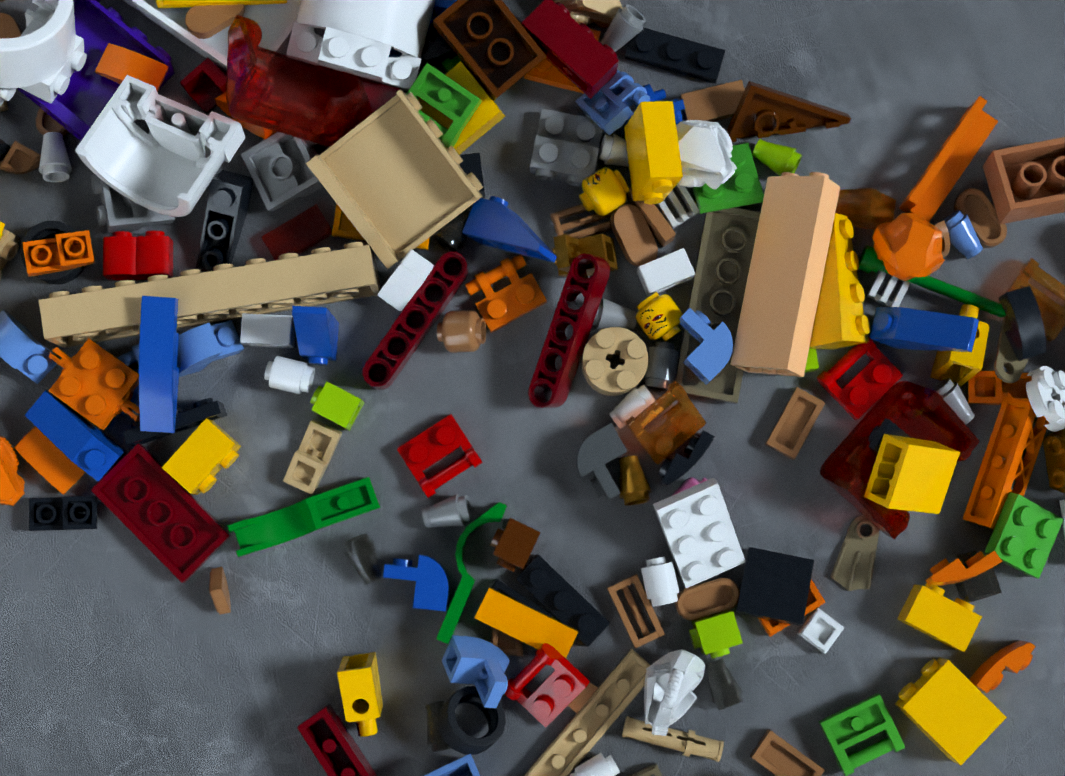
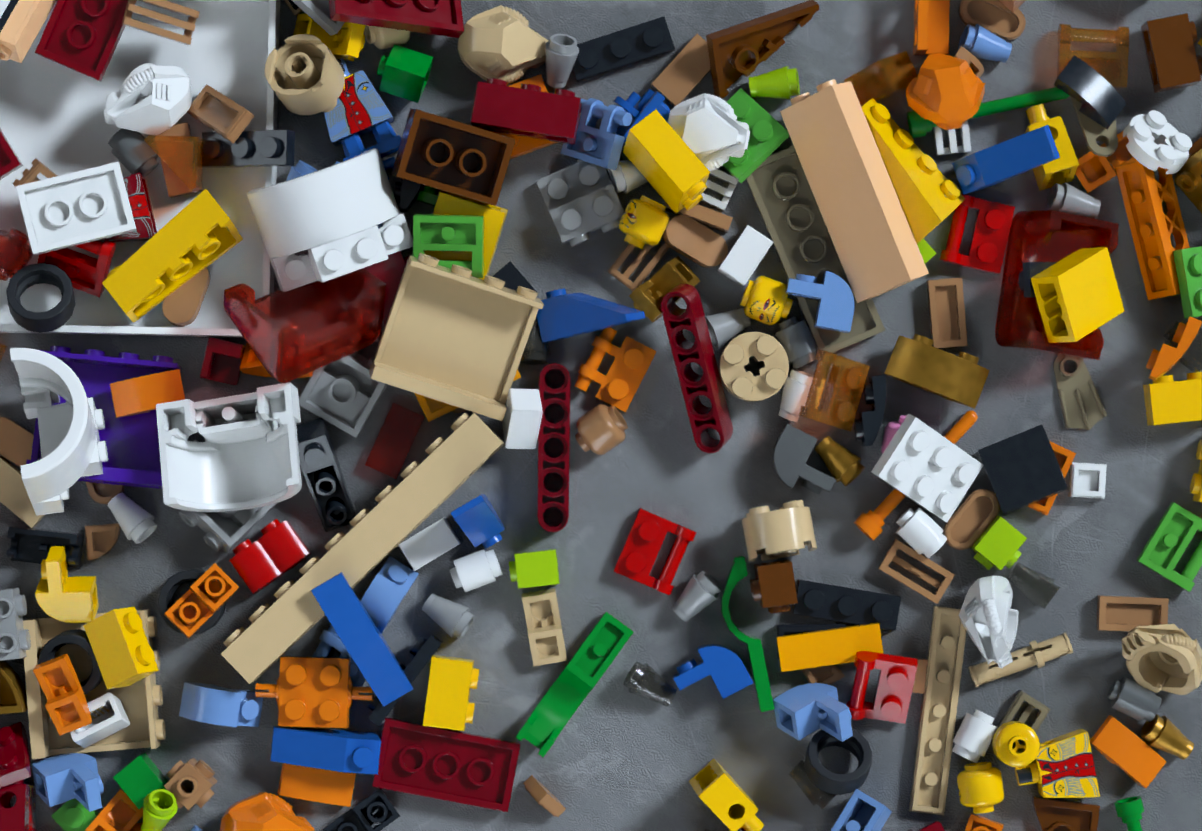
camera: 30 degrees left, 5 degrees up
none -> light grey cone [422,593,475,639]
none -> tan brick [742,500,817,561]
none -> orange piece [853,410,978,541]
none -> pearl gold brick [884,334,990,409]

